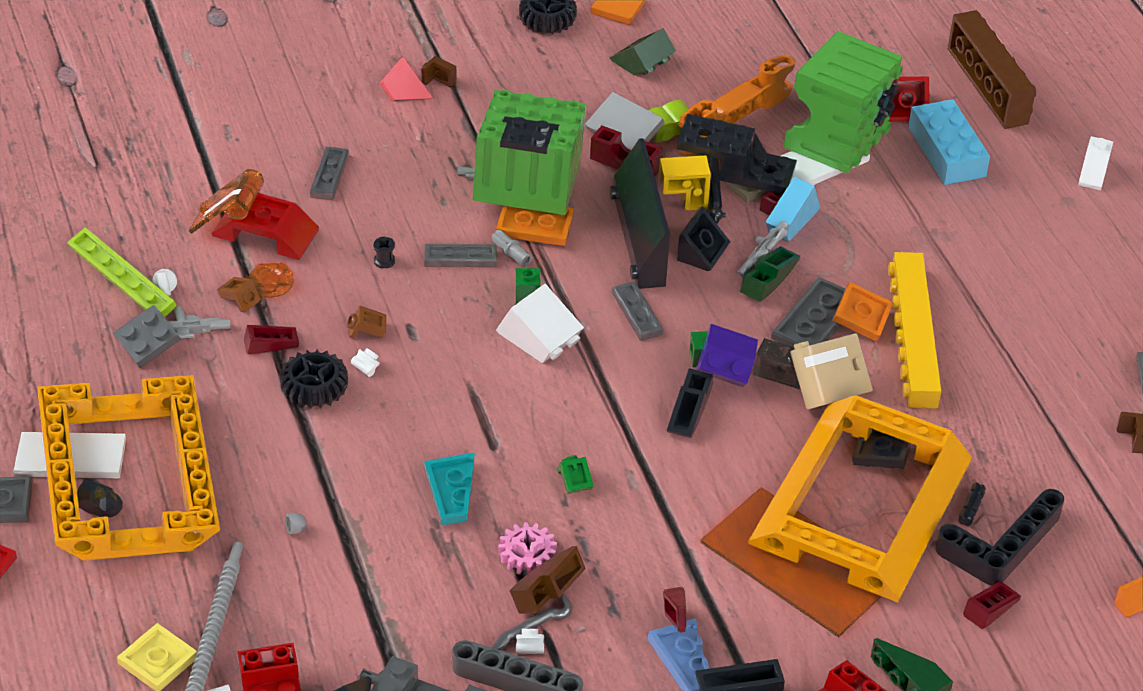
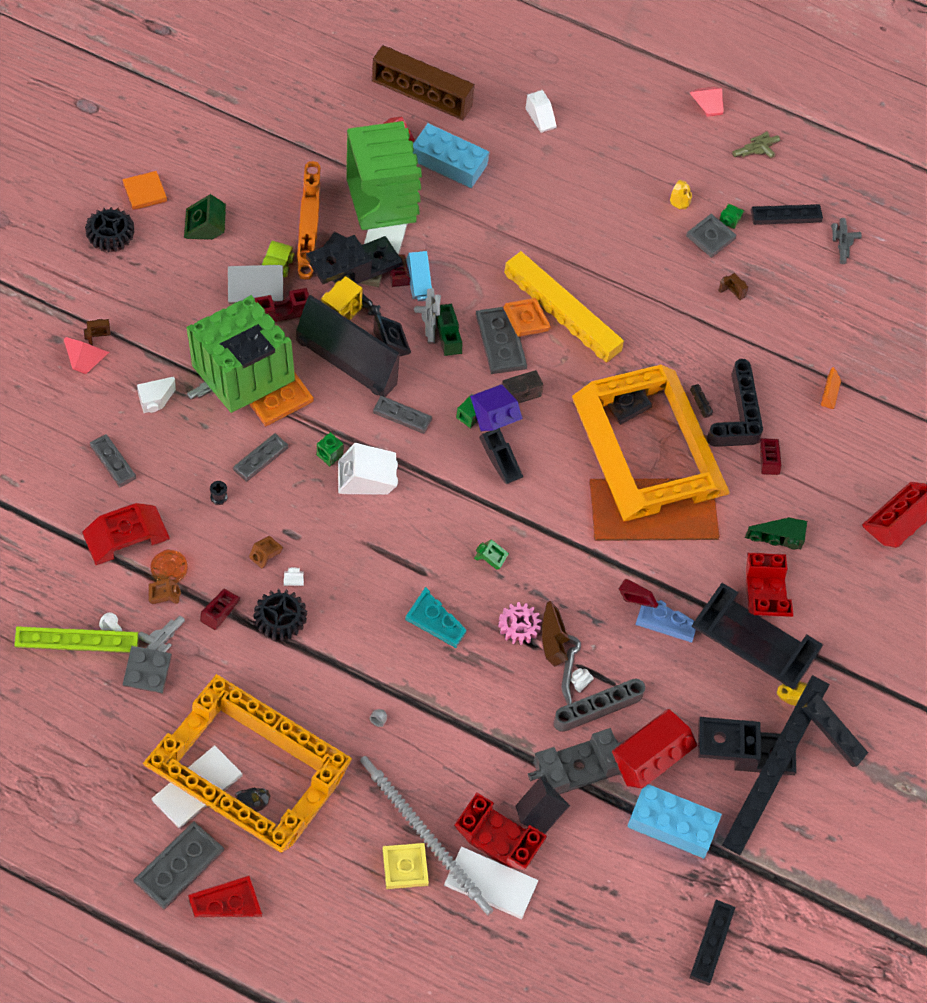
camera: 50 degrees left, 15 degrees up
clear orange door [189,169,264,234] -> none
light grey axle [492,230,532,267] -> none
tan door [790,333,873,410] -> none
none -> white slope [137,377,176,413]

